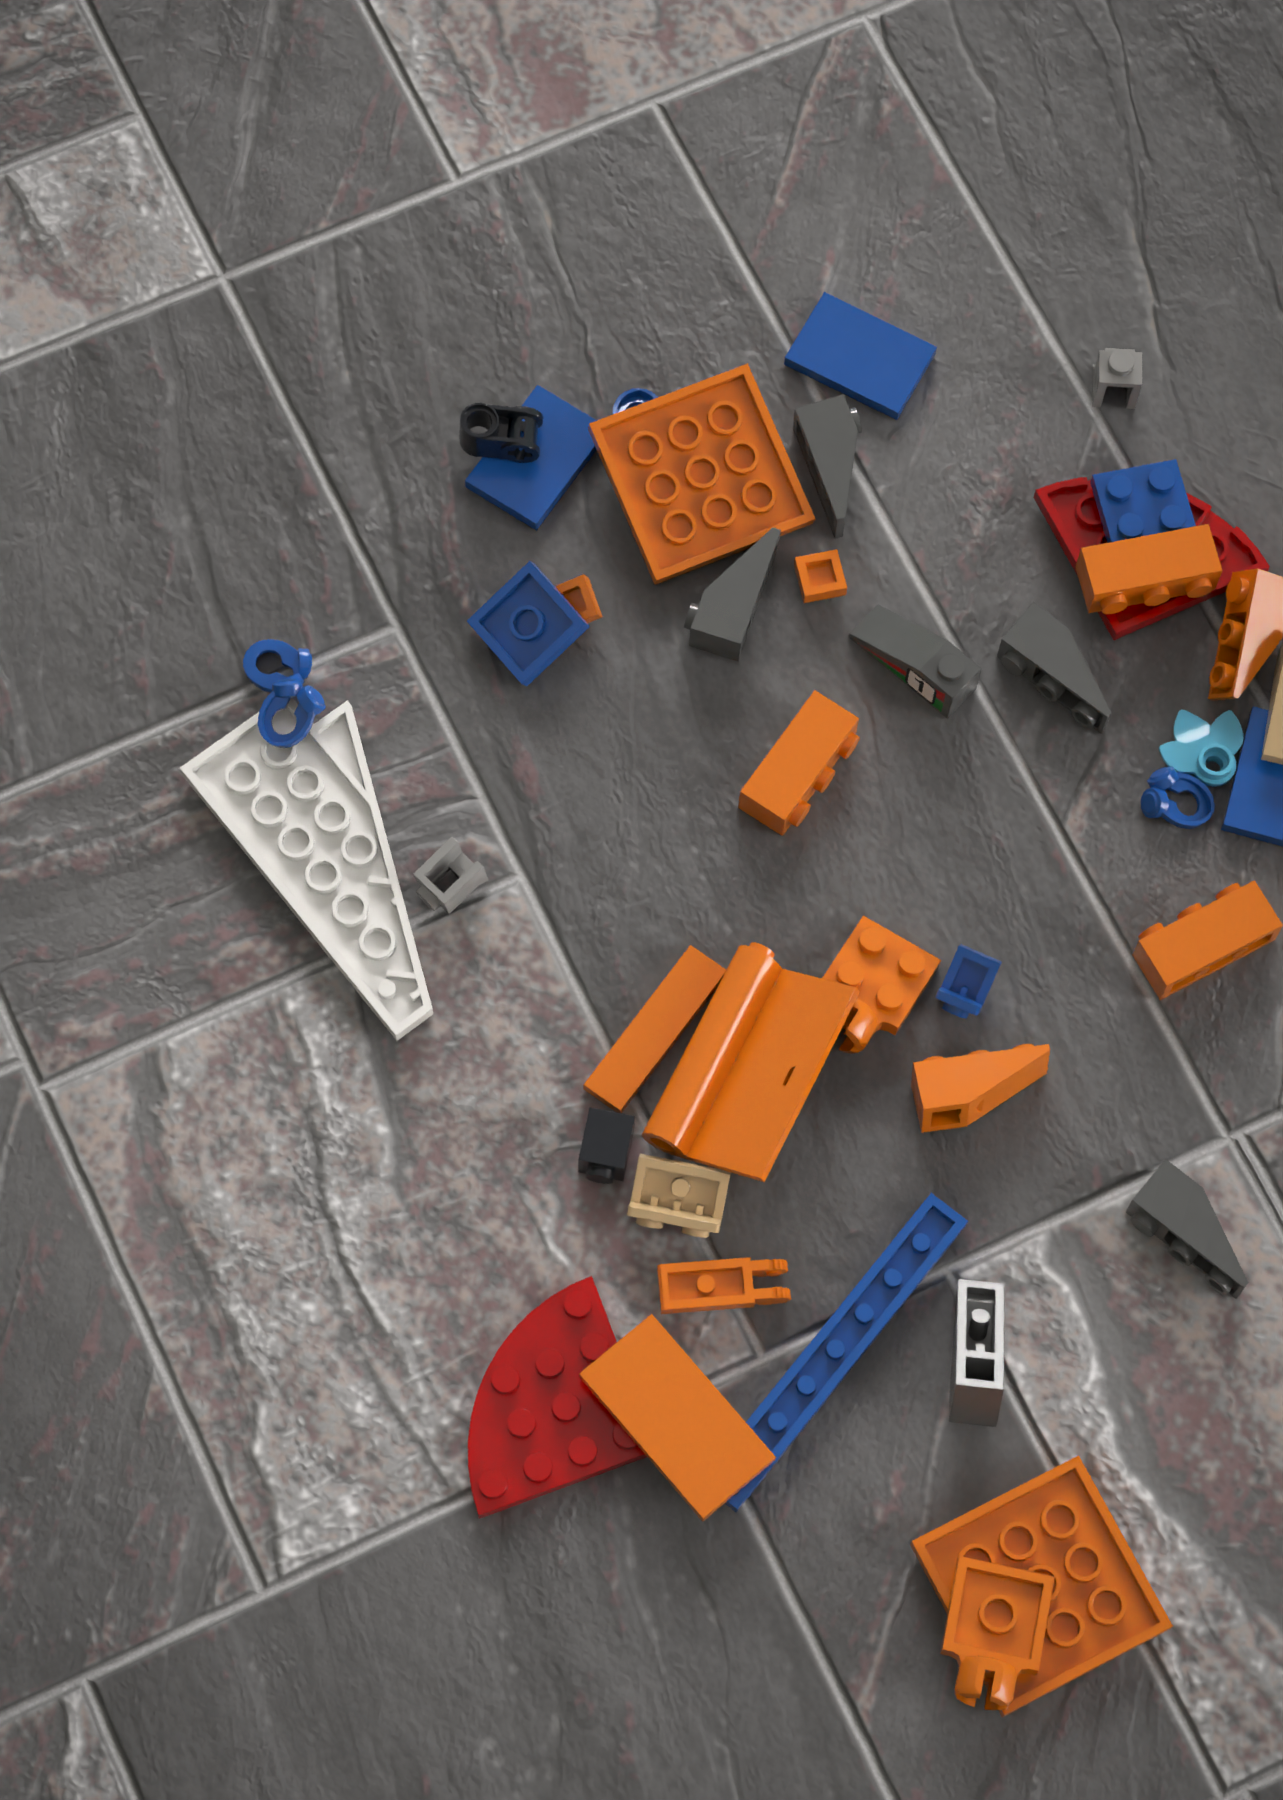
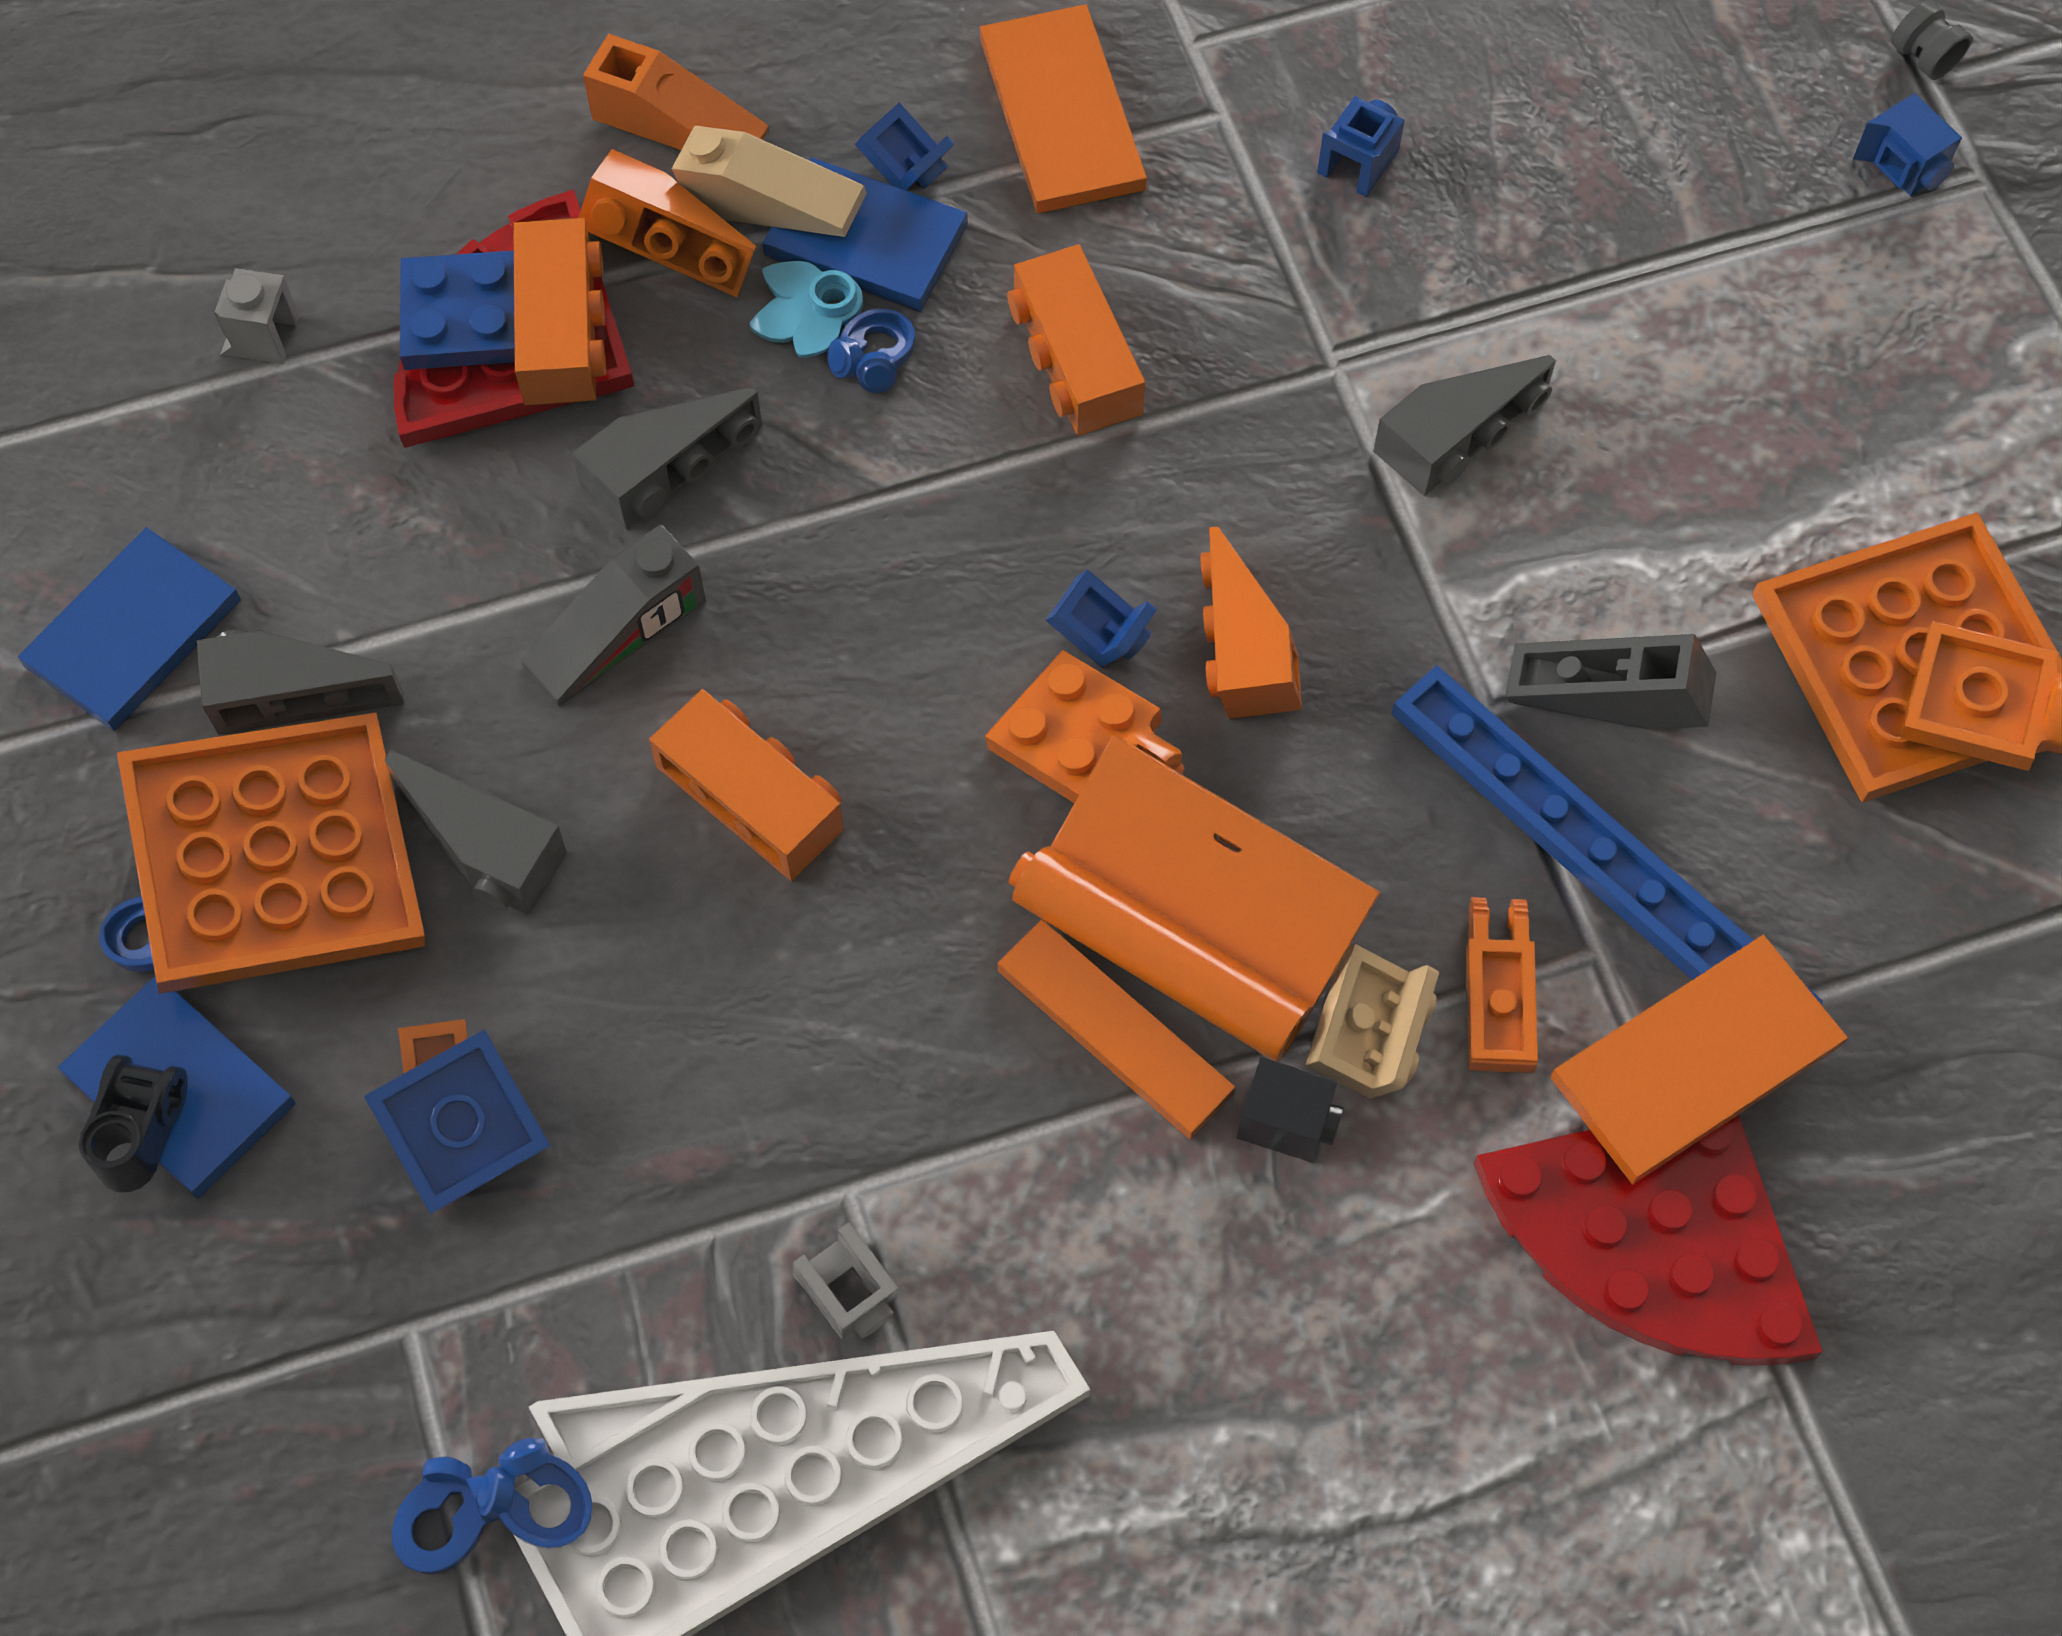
camera: 80 degrees left, 5 degrees down
orange plate [794,549,847,603] -> none

